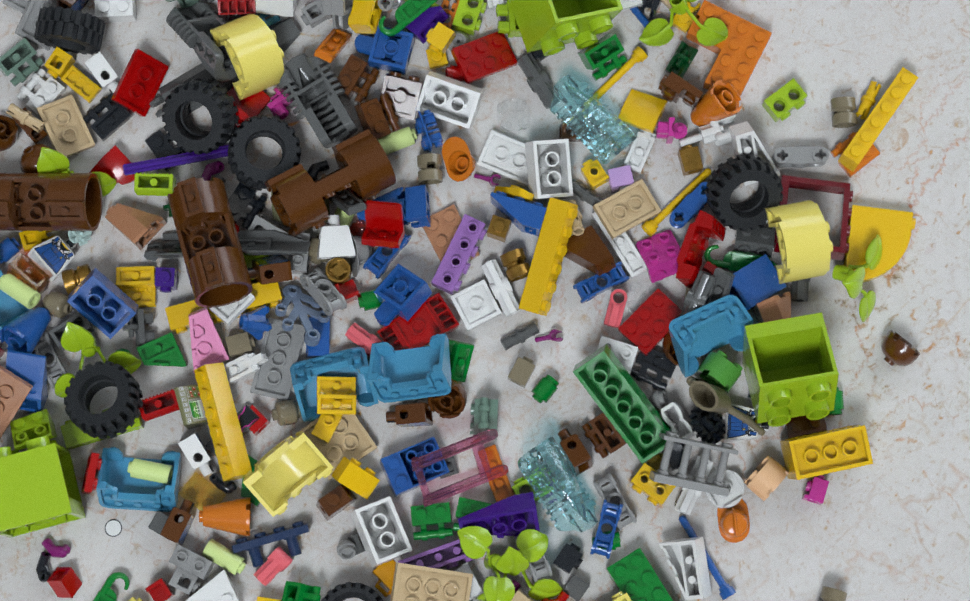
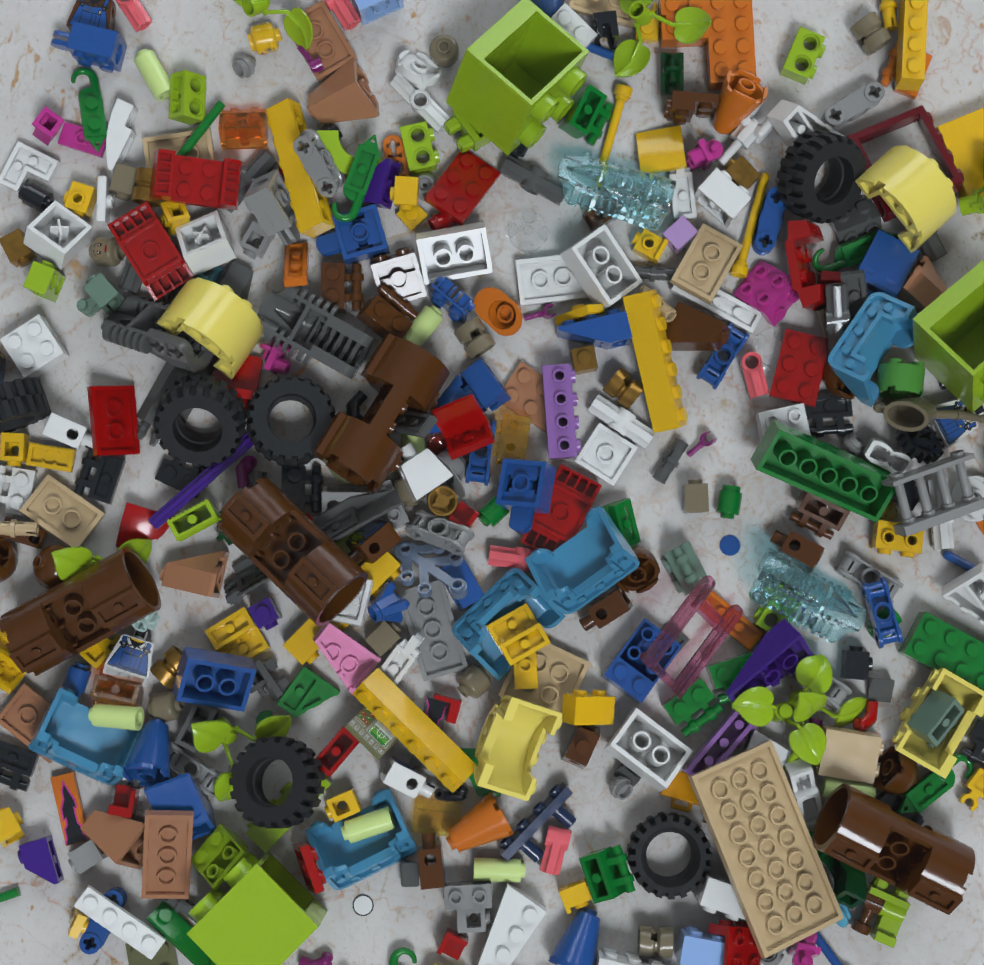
camera: 30 degrees left, 5 degrees up
none -> yellow brick [324,788,362,823]
none -> clear yellow brick [492,413,531,464]
none -> white brick [695,168,751,228]
none -> blue sticker [720,535,740,556]

